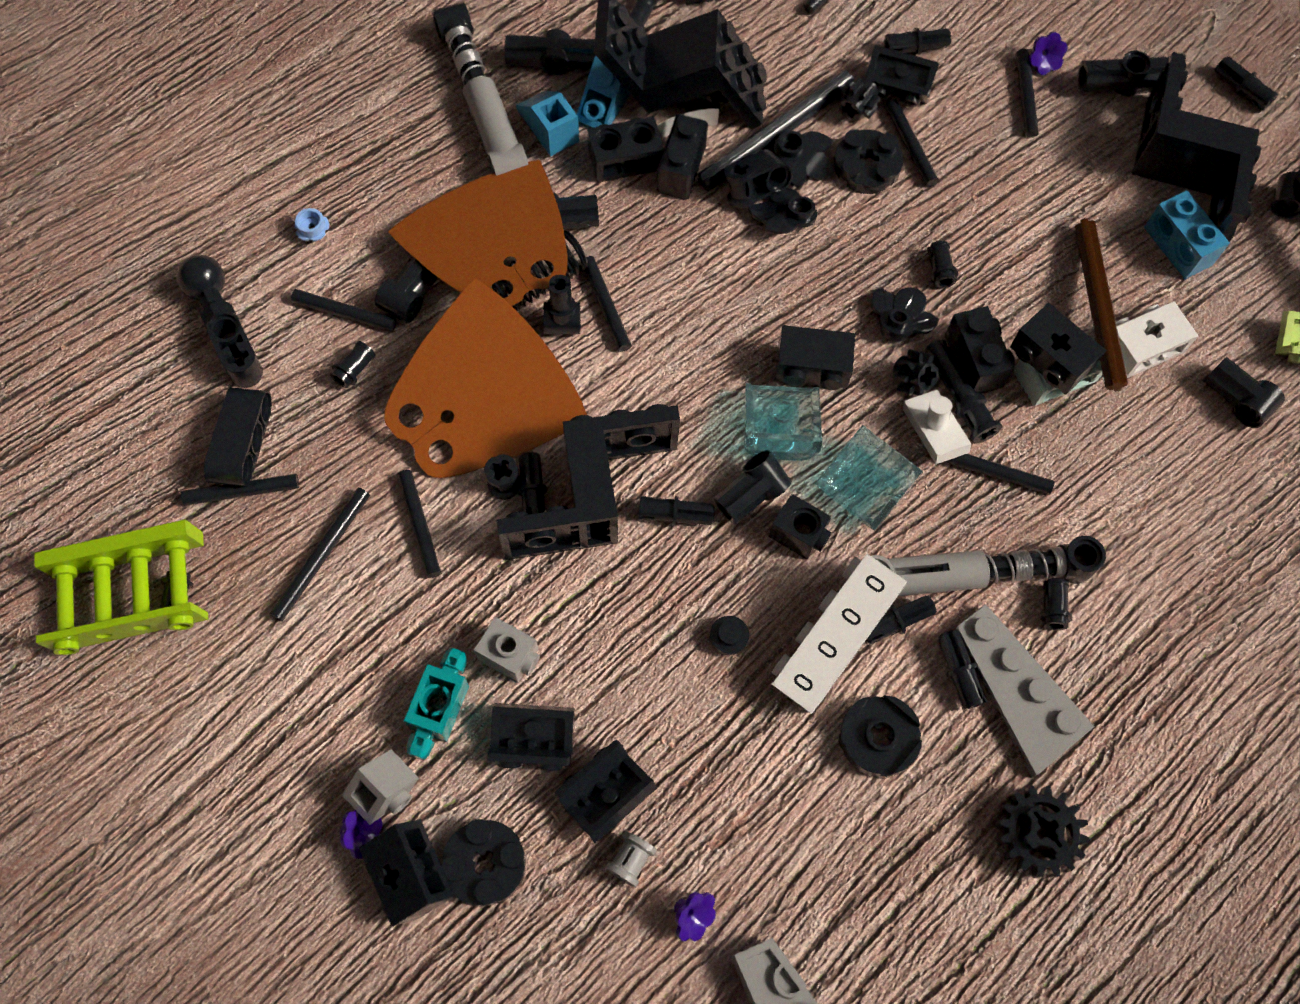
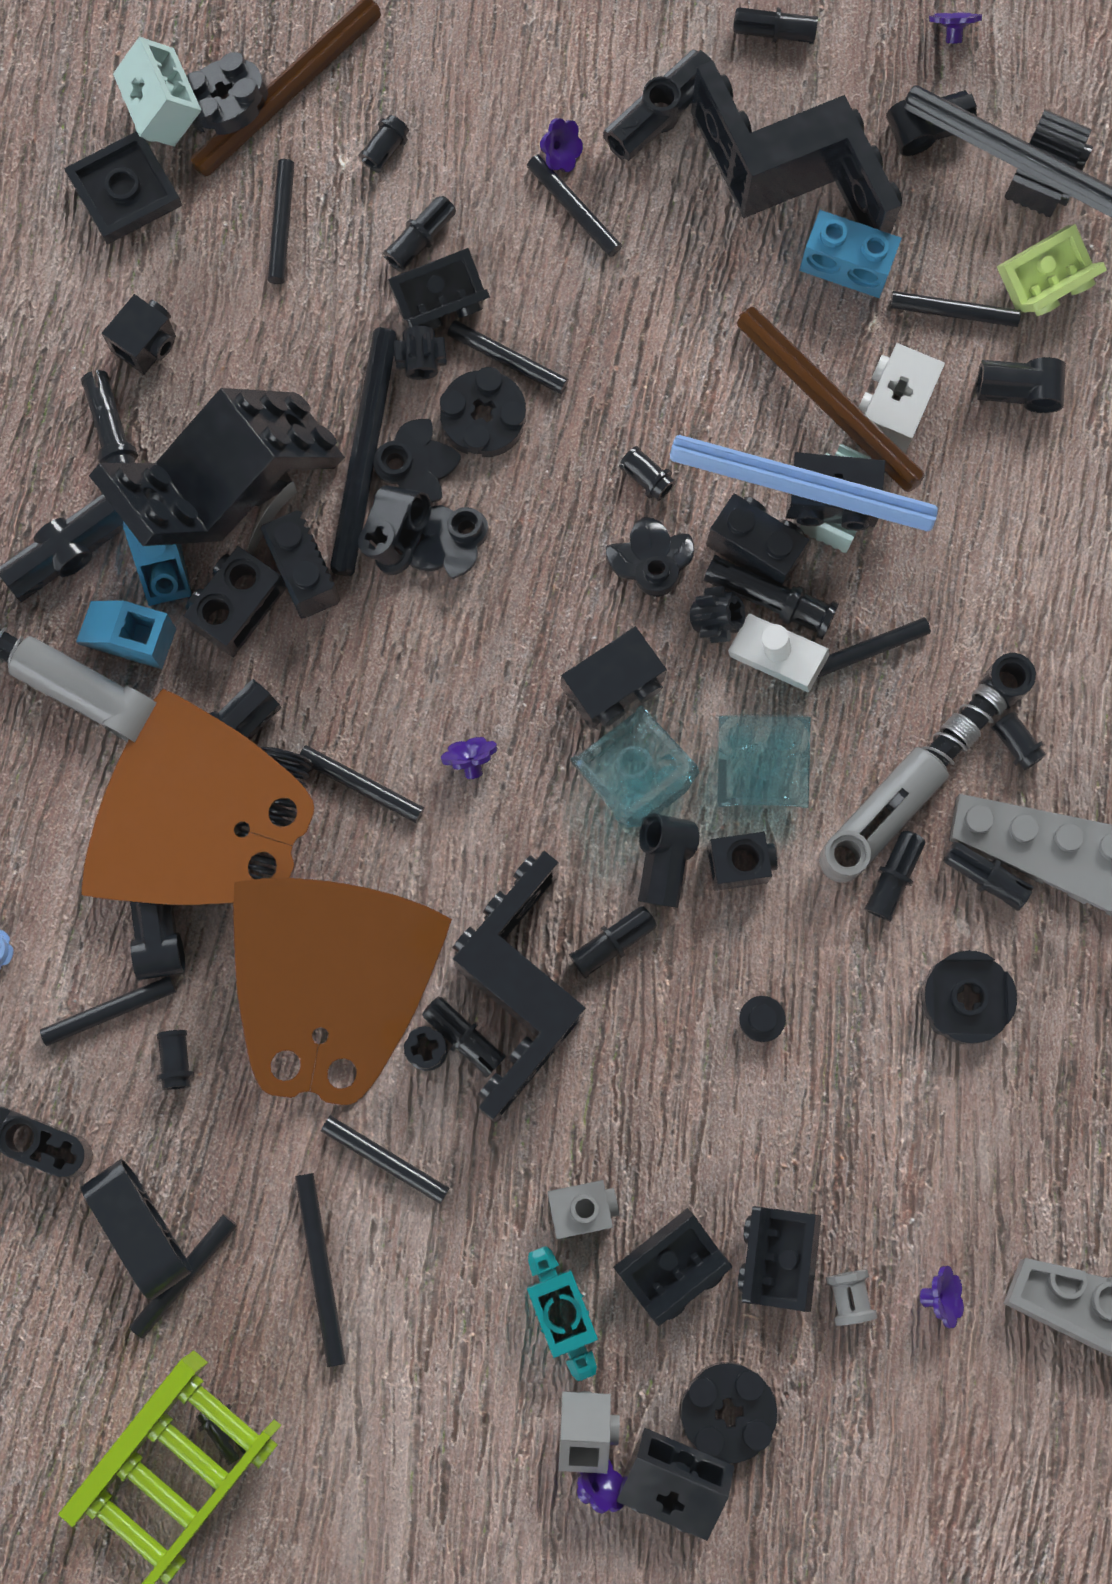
camera: 40 degrees left, 10 degrees up
black pin [543,275,581,334] -> none
white brick [771,554,907,714] -> none
none -> dark purple plant [441,737,498,779]
none -> light blue axle [670,435,938,531]
none -> black bar [890,291,1021,327]

